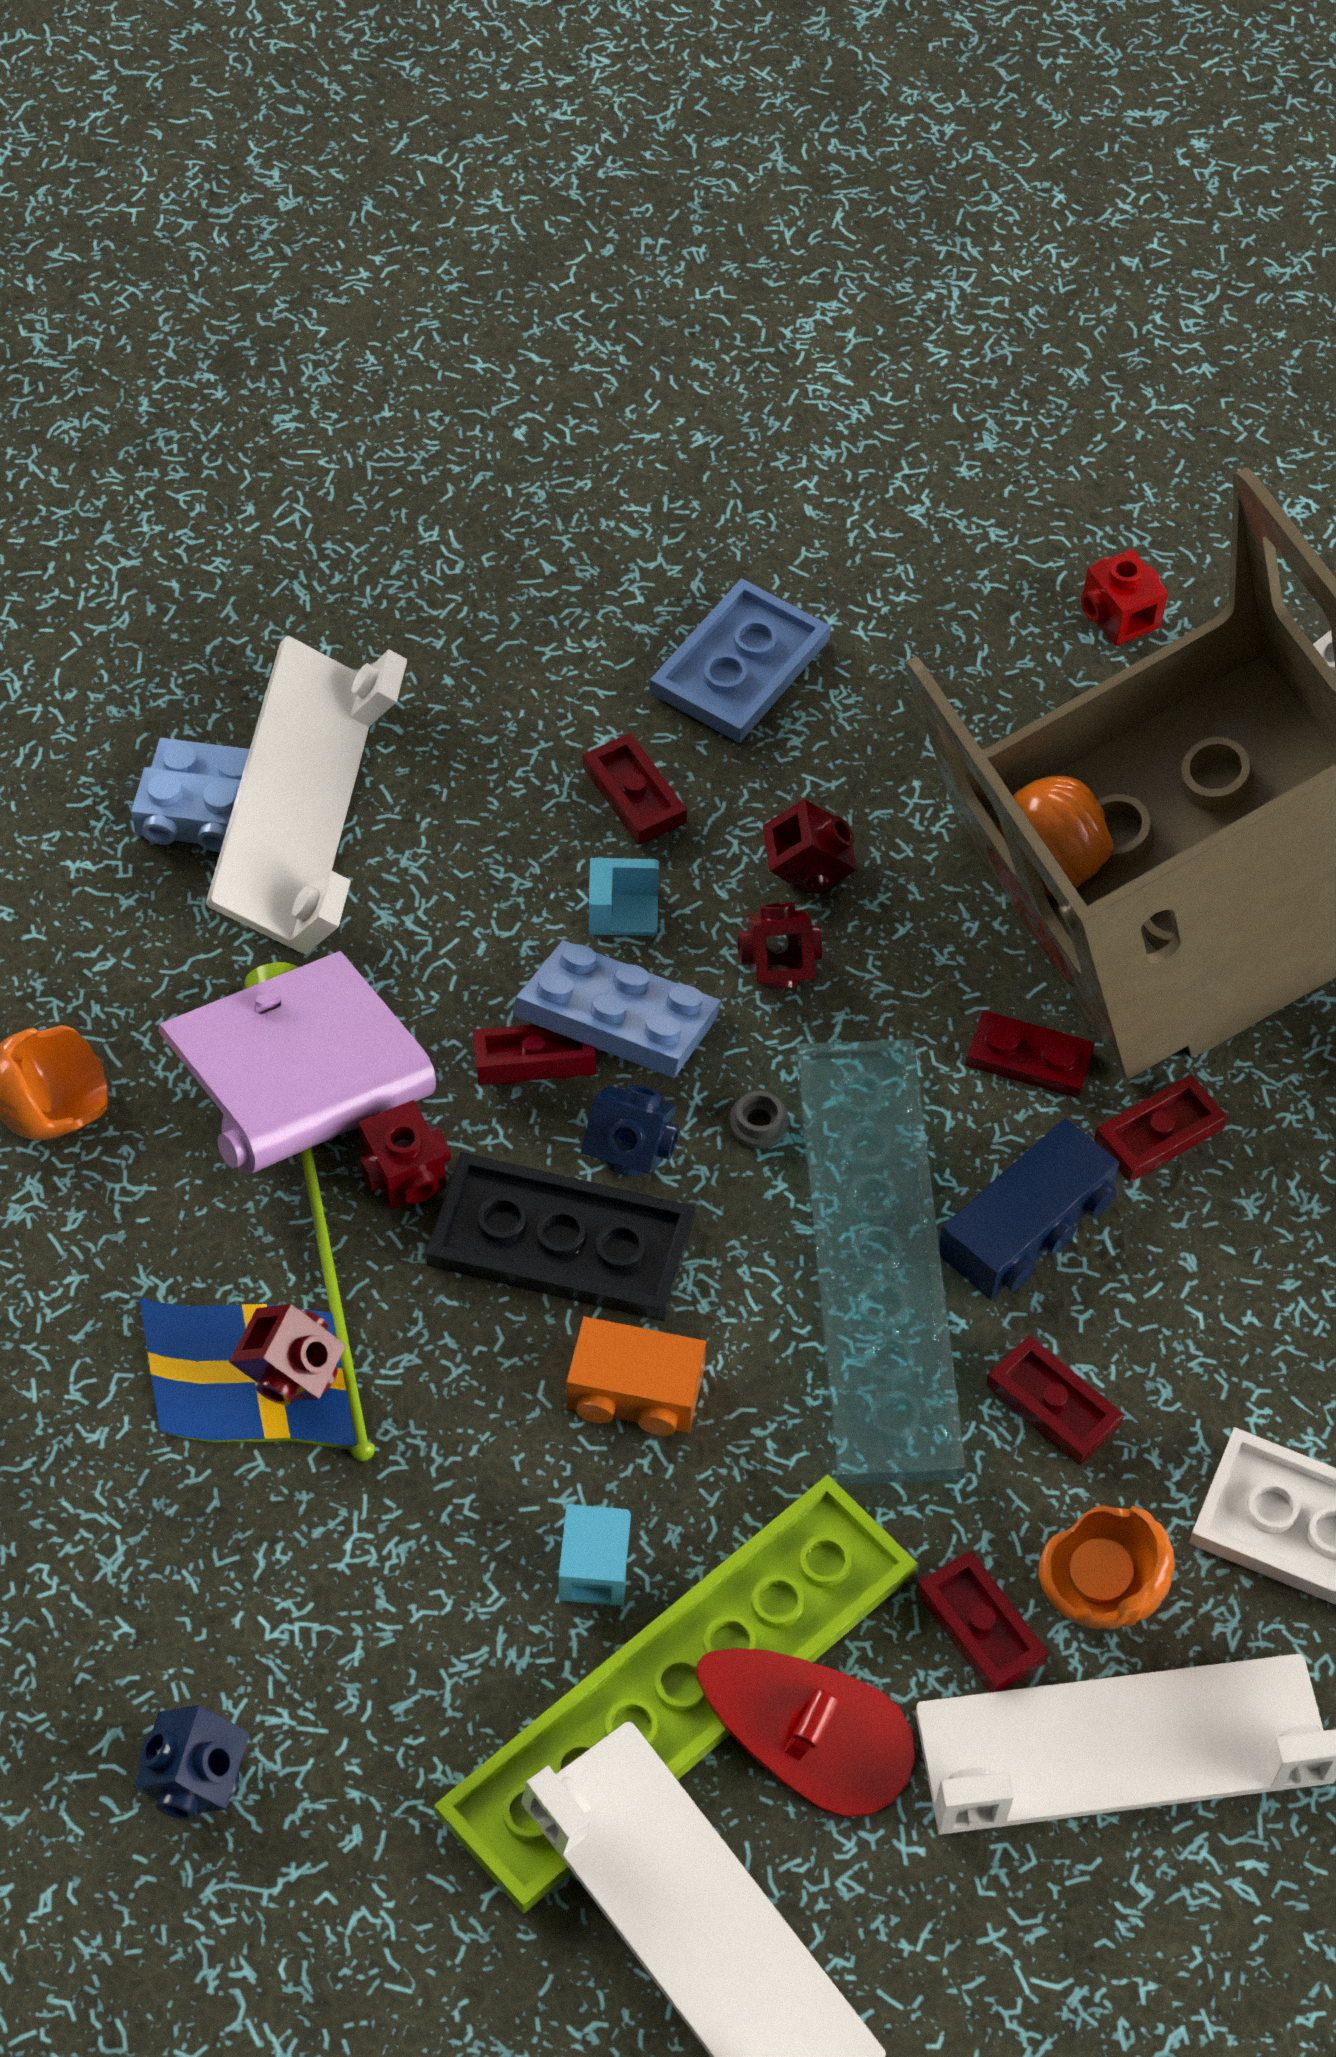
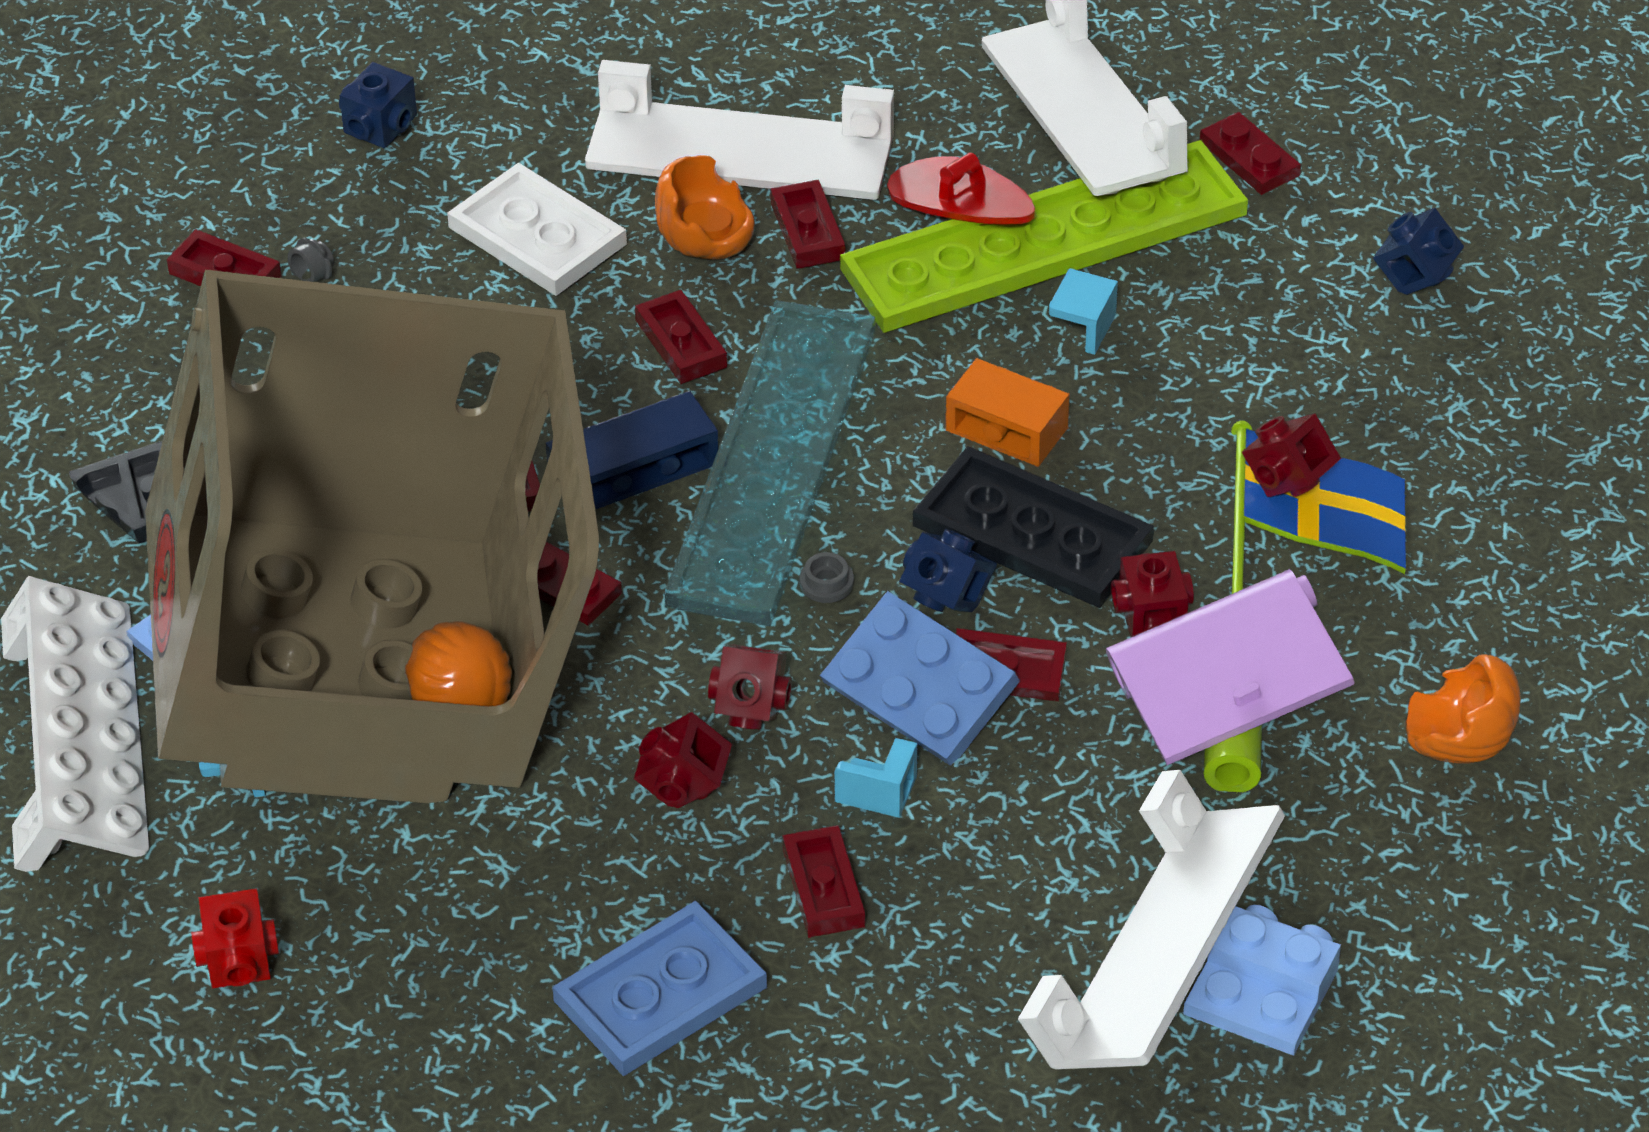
camera: 160 degrees left, 10 degrees down
none -> dark red plate [1199,111,1301,195]

